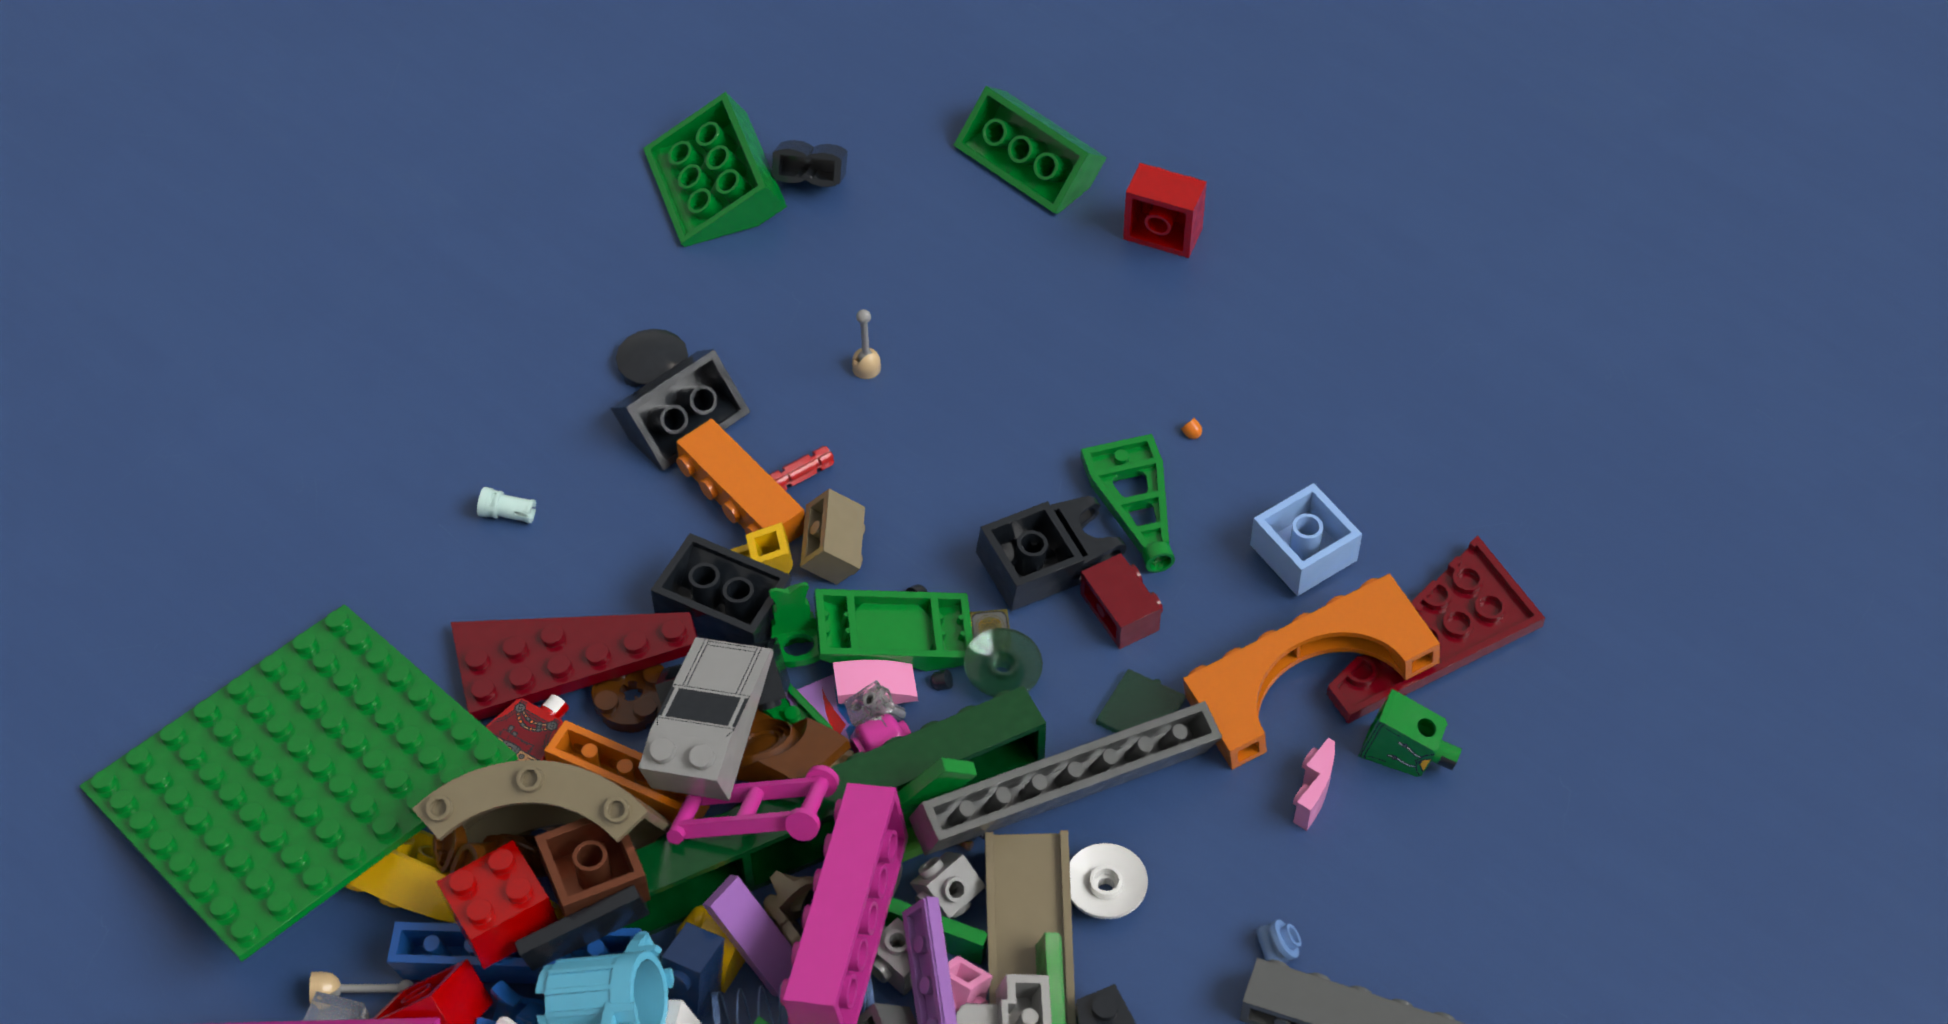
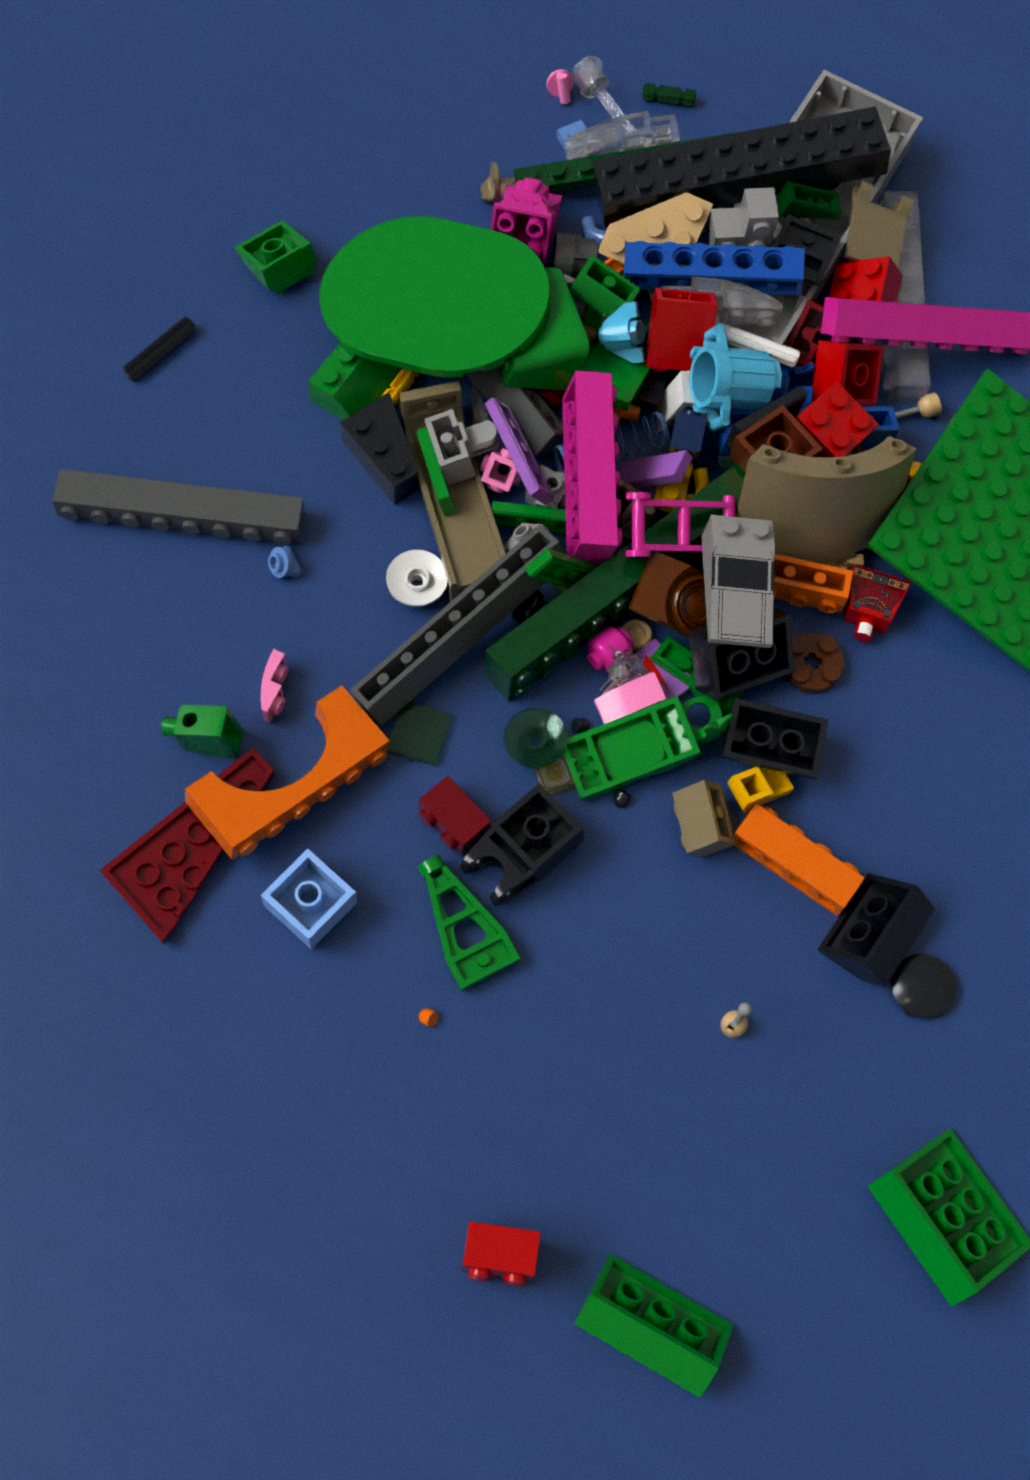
camera: 160 degrees right, 15 degrees up
dark red wing [451,612,698,720] -> none
light aqua pin [477,487,536,524] -> none
axle [769,446,834,490] -> none
black brick [772,140,848,187] -> none

